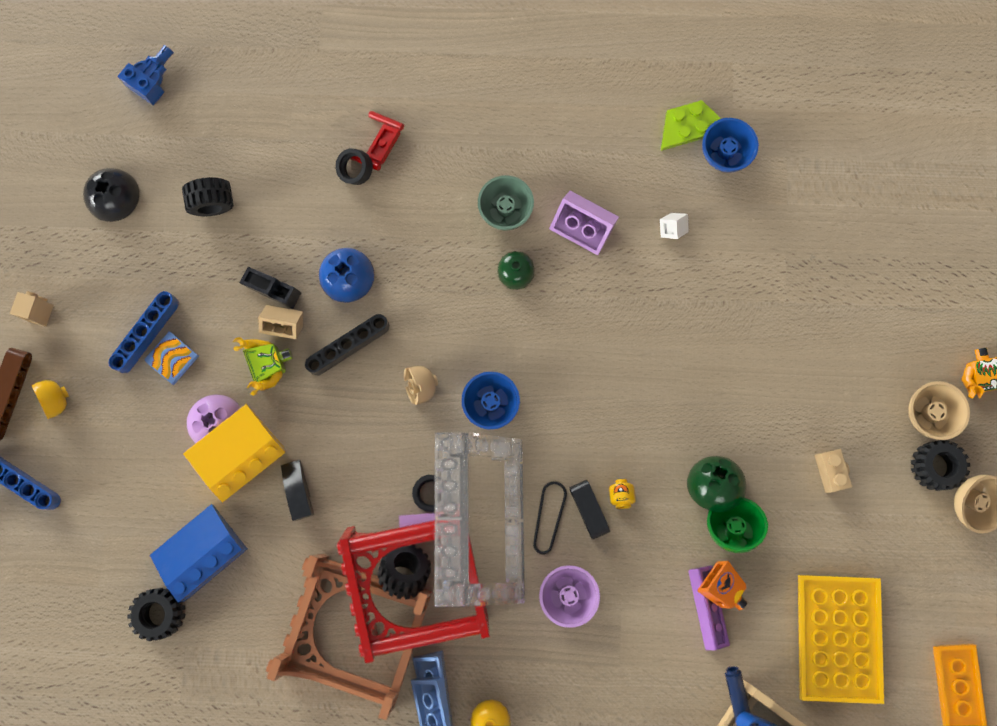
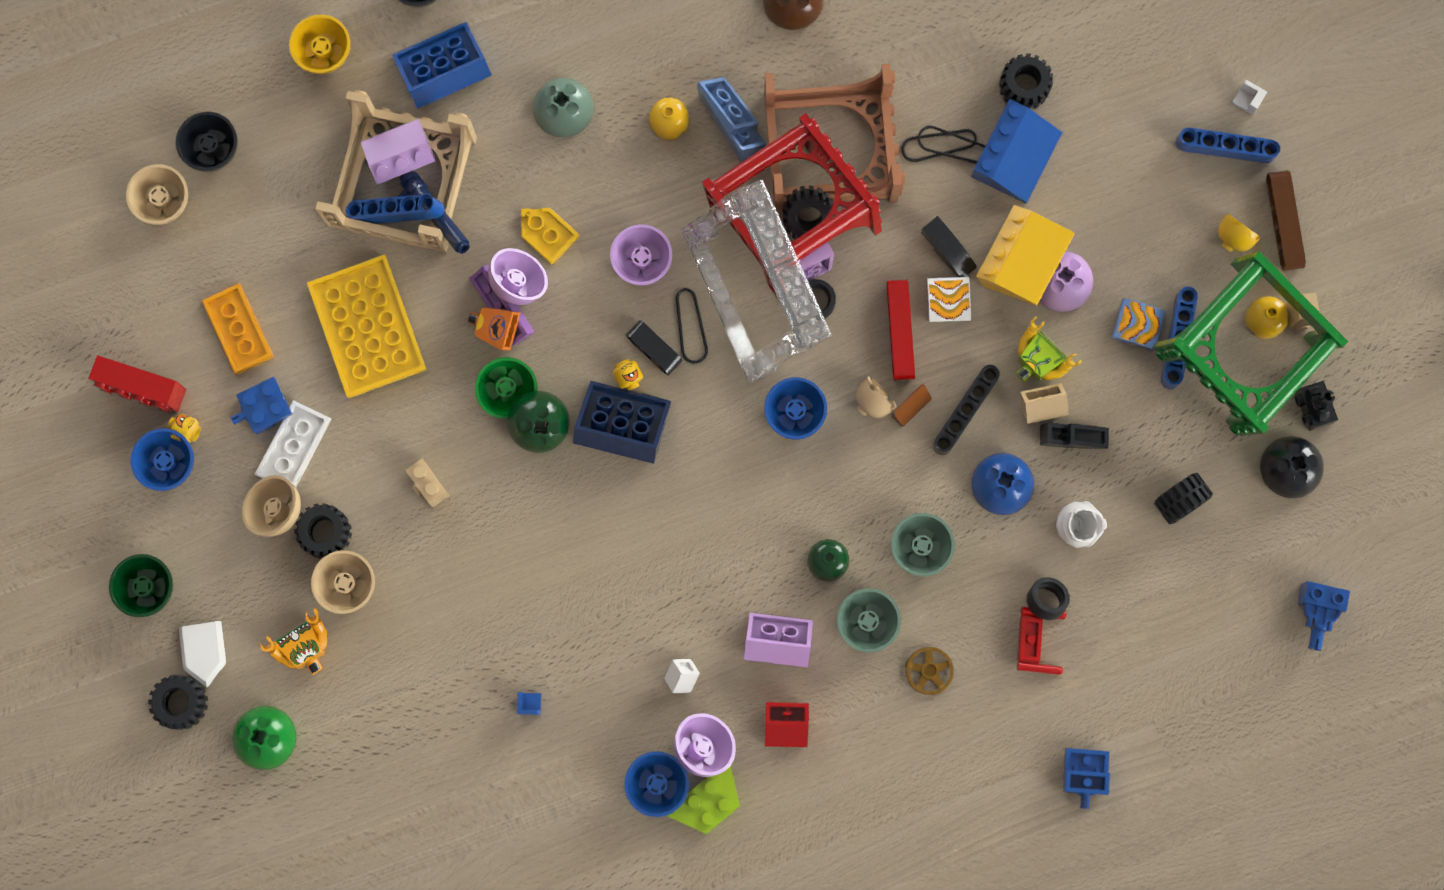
camera: 155 degrees right, 0 degrees up
none -> blue plate [230,376,293,434]
none -> white tile [254,400,332,487]
none -> lavender piece [488,248,548,305]
none -> blue panel [517,692,542,715]
none -> yellow tile [521,208,580,265]
none -> dark blue slope [573,381,671,464]
none -> lavender piece [673,714,736,777]
none -> red slope [765,702,809,748]
none -> red beam [887,279,915,381]
none -> sand green piece [891,513,955,576]
none -> dark orange slope [892,384,932,427]
none -> black piece [901,129,977,162]
none -> pearl gold wheel [906,647,954,695]
none -> black piece [917,125,986,164]
none -> slope [927,277,971,322]
none -> white helmet [1056,501,1107,548]
none -> blue plate [1063,748,1110,809]
none -> green arch [1152,251,1349,436]
none -> yellow cylinder [1245,296,1289,339]
none -> black brick [1294,380,1338,431]

